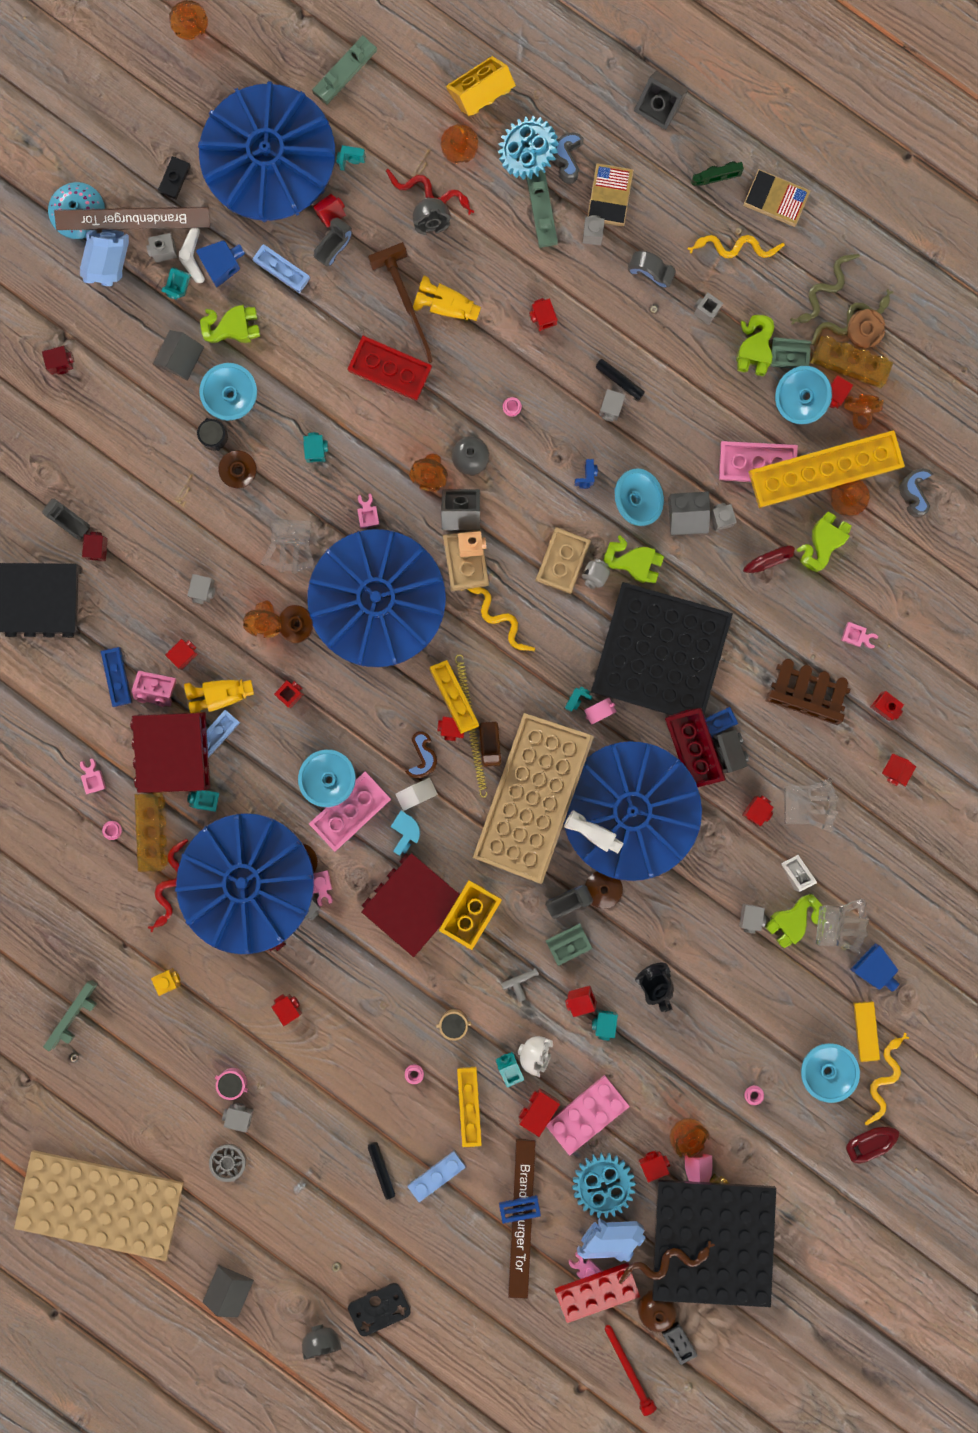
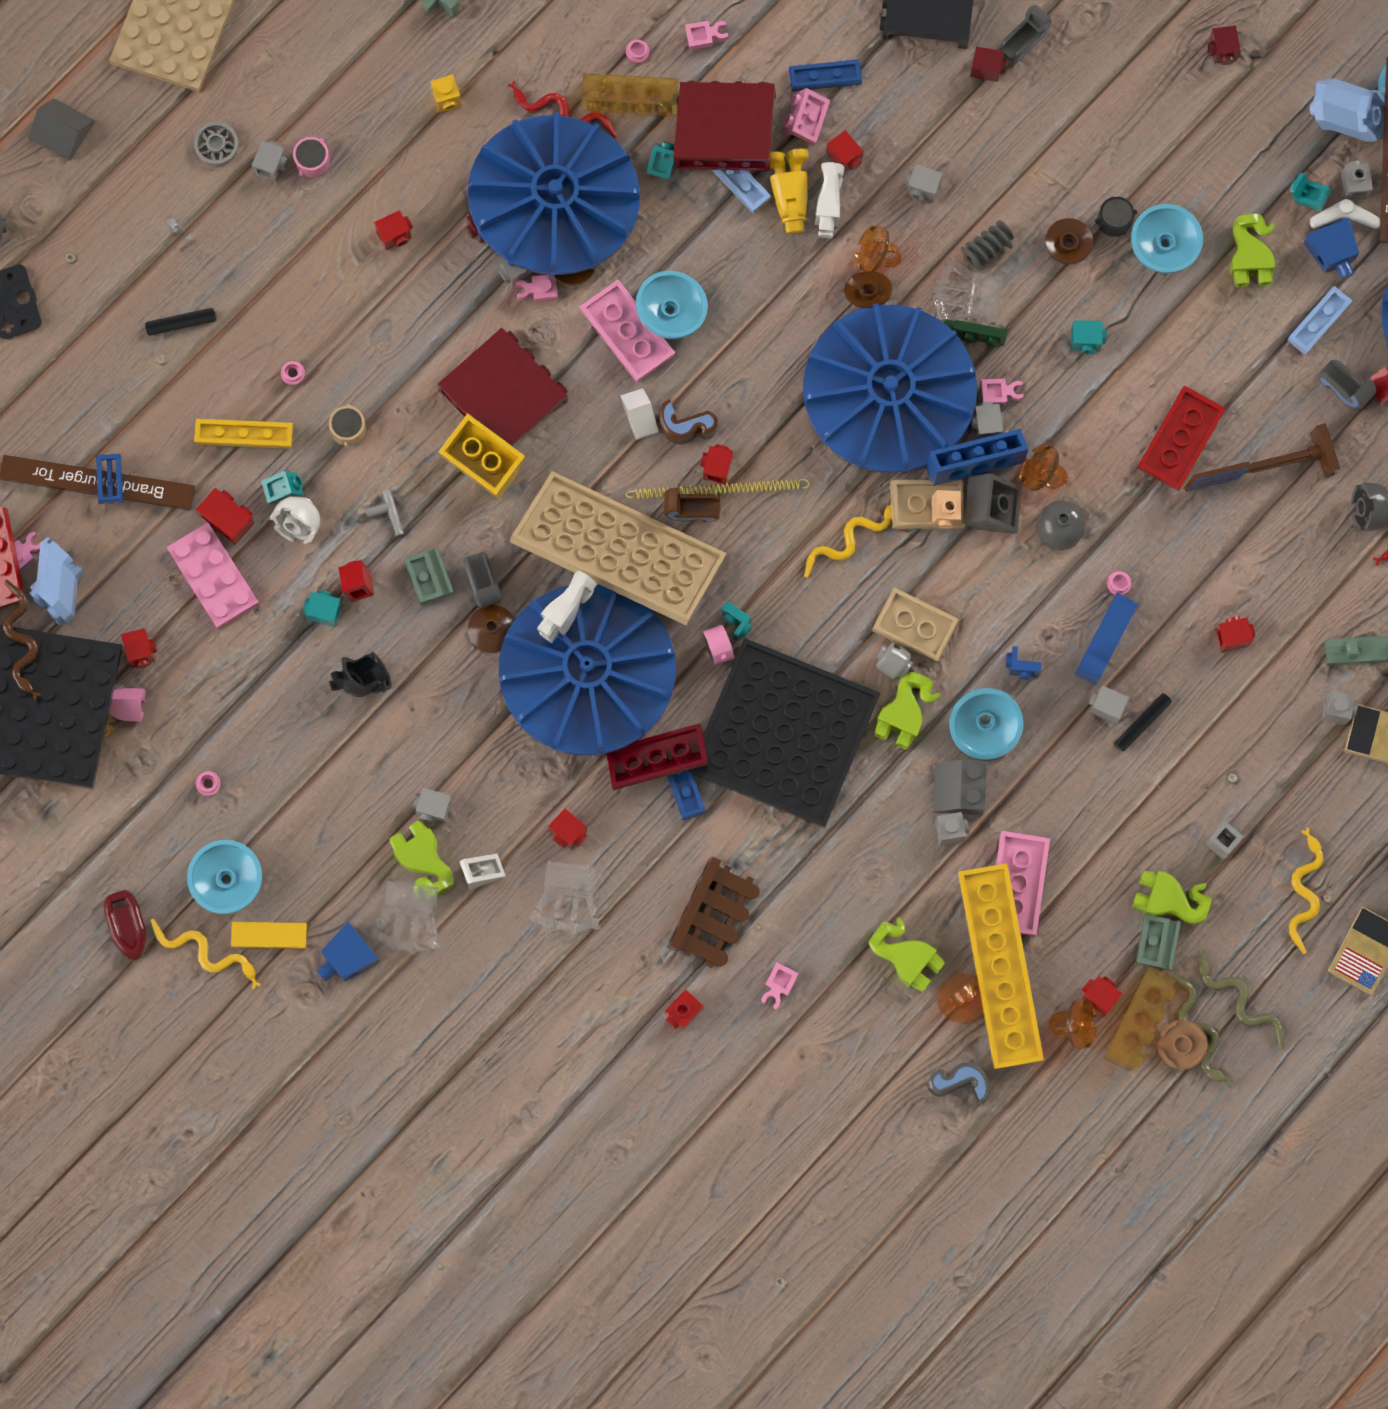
camera: 95 degrees right, 10 degrees down
dark grey slope [153,330,204,381] -> none
red brick [274,680,304,708] -> none
medium azure brick [391,810,420,856] -> none
light blue plate [408,1150,466,1202] -> none
yellow piece [413,276,481,321] -> none
yellow plate [430,660,479,734] -> none
medium azure gear [572,1153,636,1218] -> none
dark grey animal [628,251,676,288] -> none
clear orange cylinder [669,1118,710,1158] -> none
dark grey slope [712,730,749,773] -> none
dark red piece [743,545,795,573] -> none
medium azure dish [775,366,832,424] -> none
red brick [882,754,916,787] -> none
none -> white hips [815,162,844,239]
none -> blue brick [926,429,1029,486]
none -> dark green hinge [943,320,1008,347]
none -> dark grey piece [961,220,1014,270]
none -> light grey brick [970,402,1003,439]
none -> blue beam [1074,593,1139,686]

